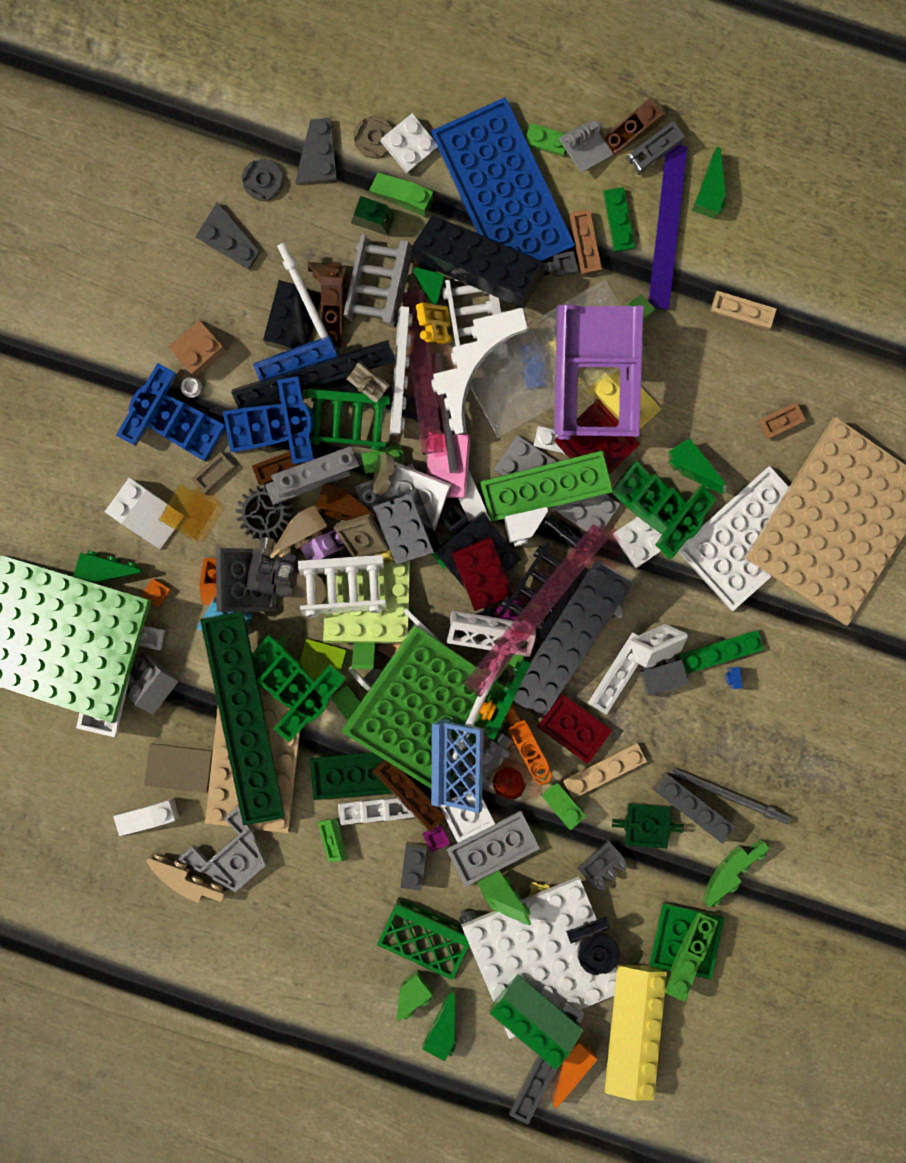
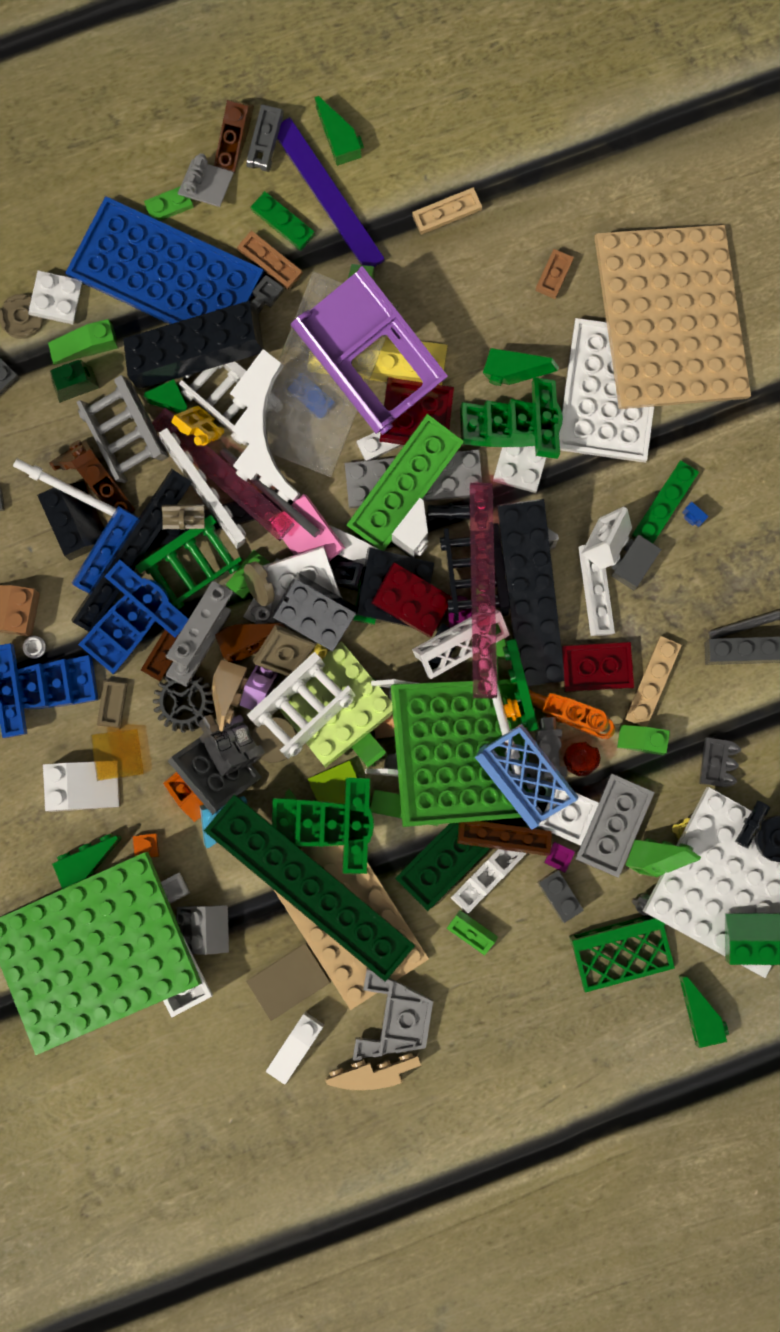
camera: 35 degrees left, 5 degrees down
bright green slope [396,970,433,1022] -> none
dark green plate [611,803,684,849] -> none

